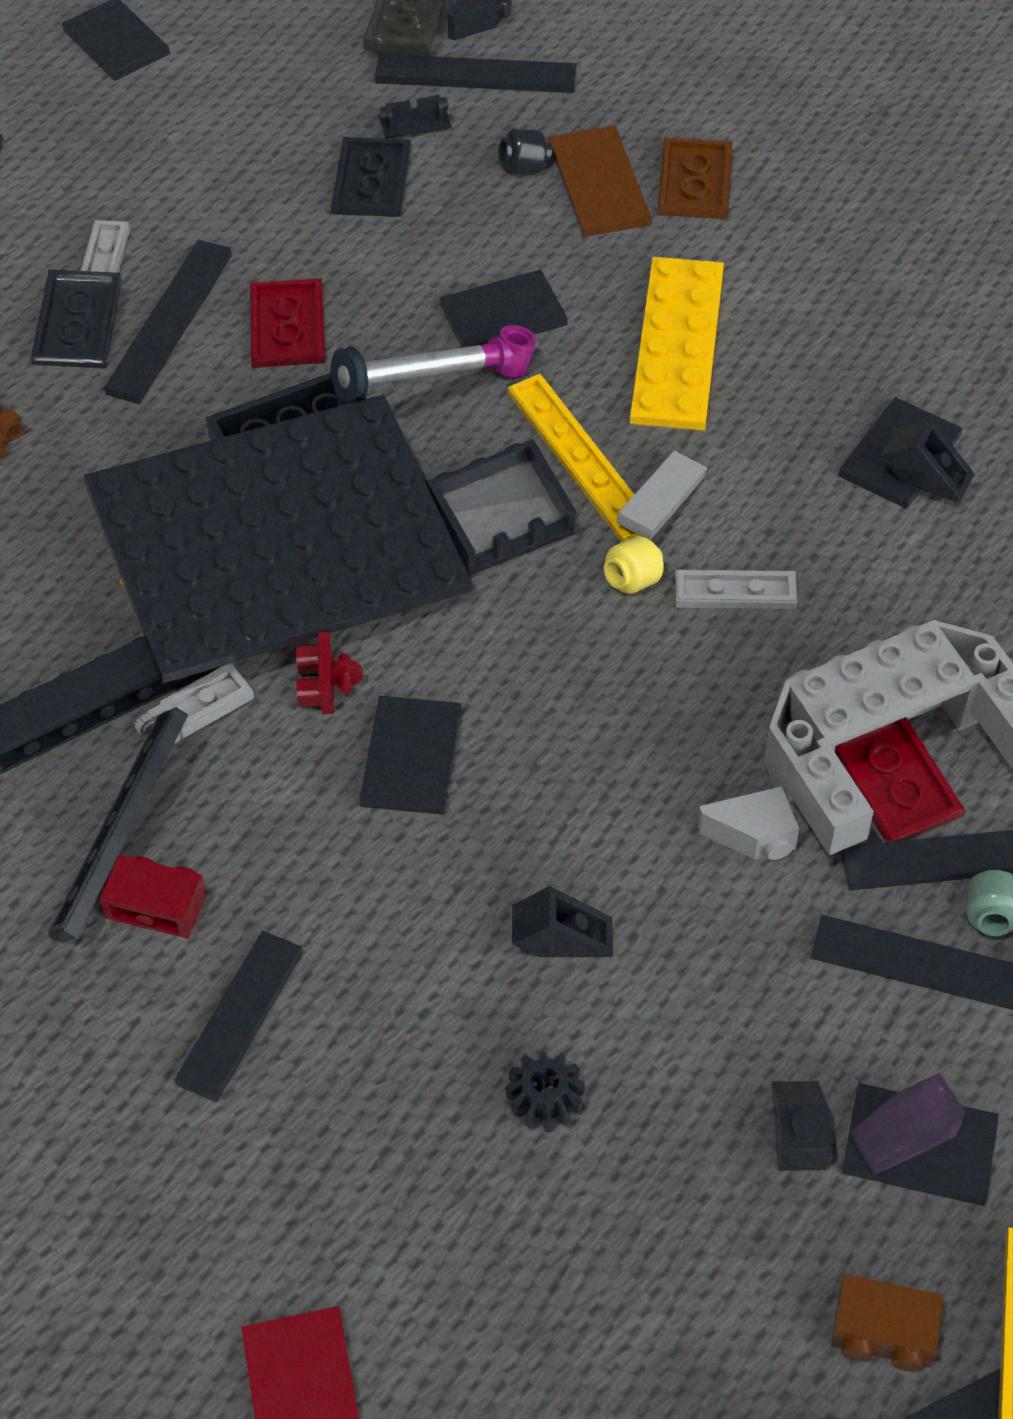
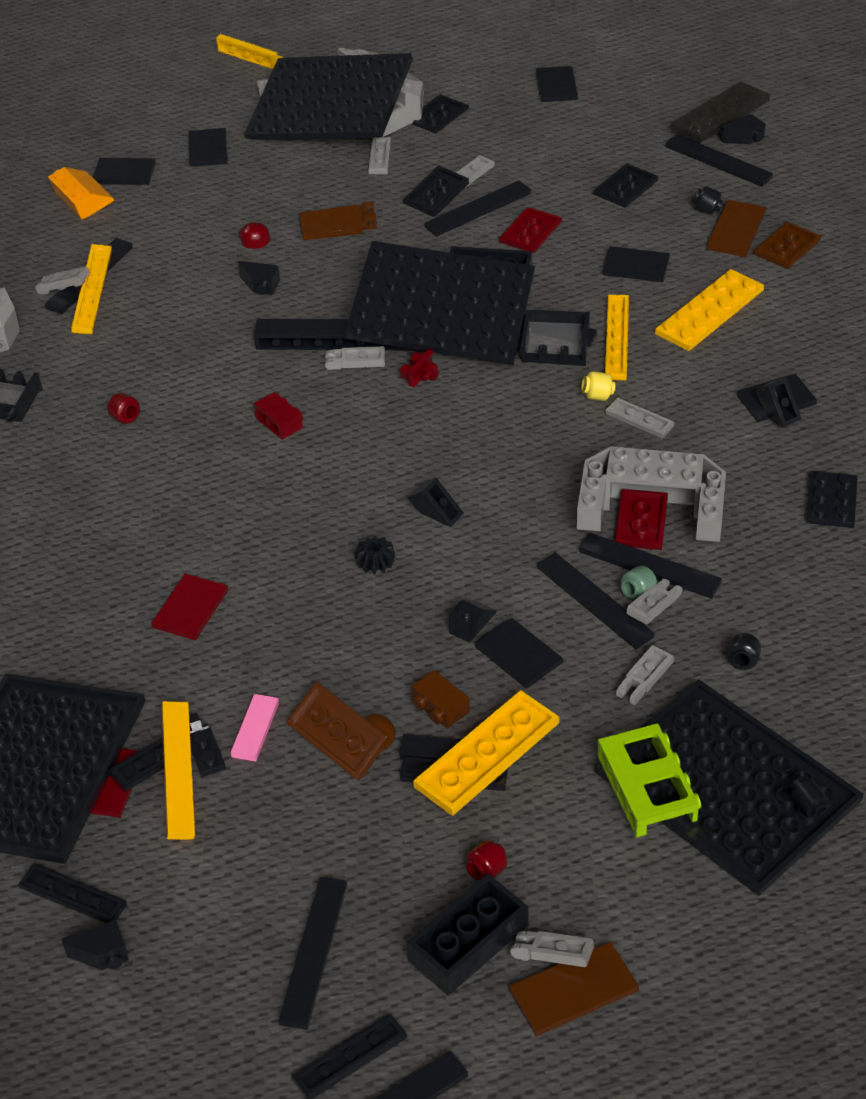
camera: 35 degrees right, 10 degrees down
black tile [48,707,188,943] -> none
black tile [174,930,303,1103] -> none
piece [330,325,536,405] -> none
black tile [359,696,462,815] -> none
black hinge [378,94,451,139] -> none
light grey tile [616,450,707,540] -> none
light grey slope [697,786,799,860] -> none
clear purple slope [850,1073,966,1175] -> none

